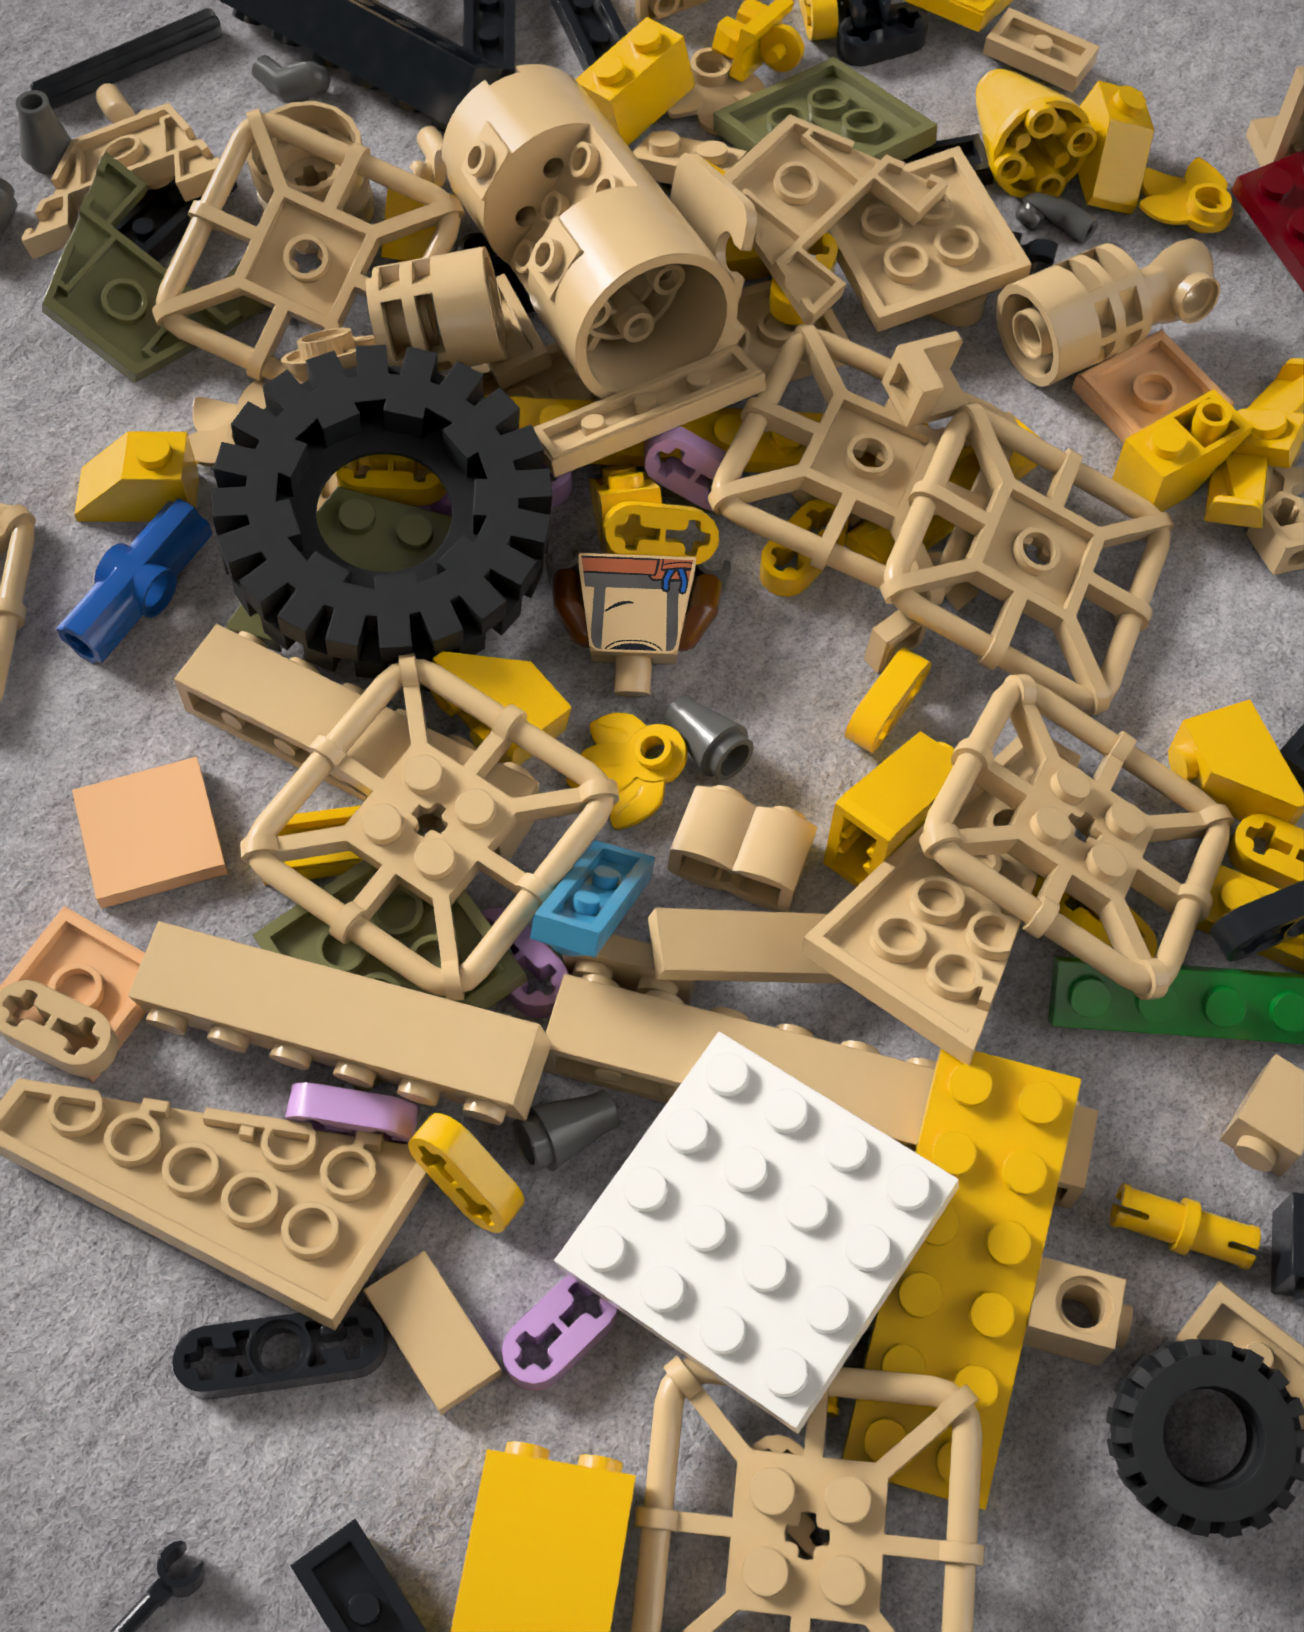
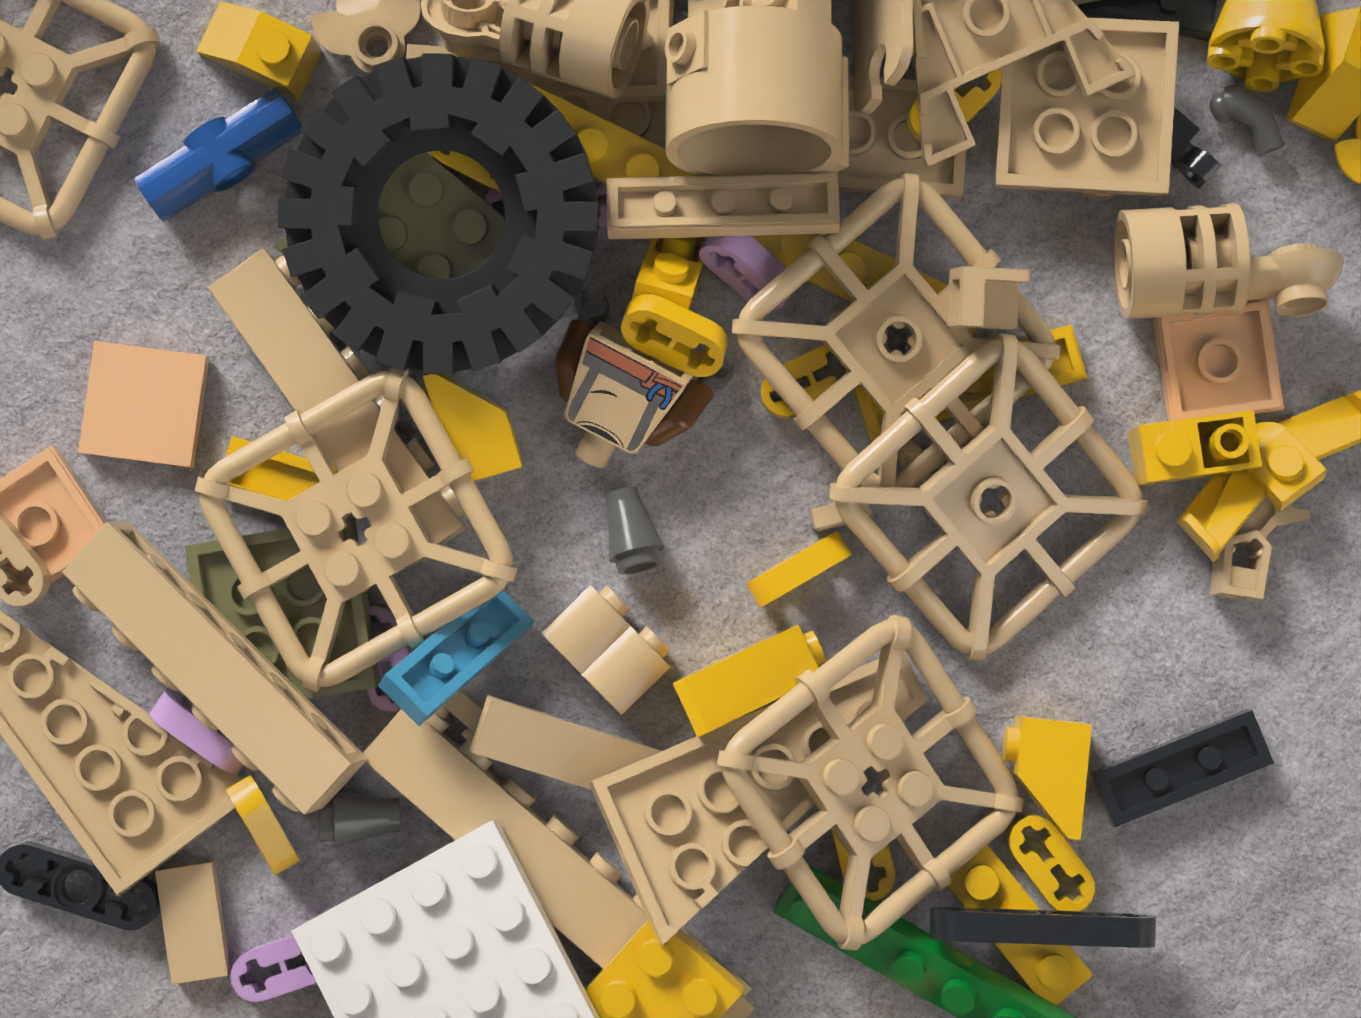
camera: 30 degrees right, 25 degrees up
yellow plate [566,712,688,830] -> none

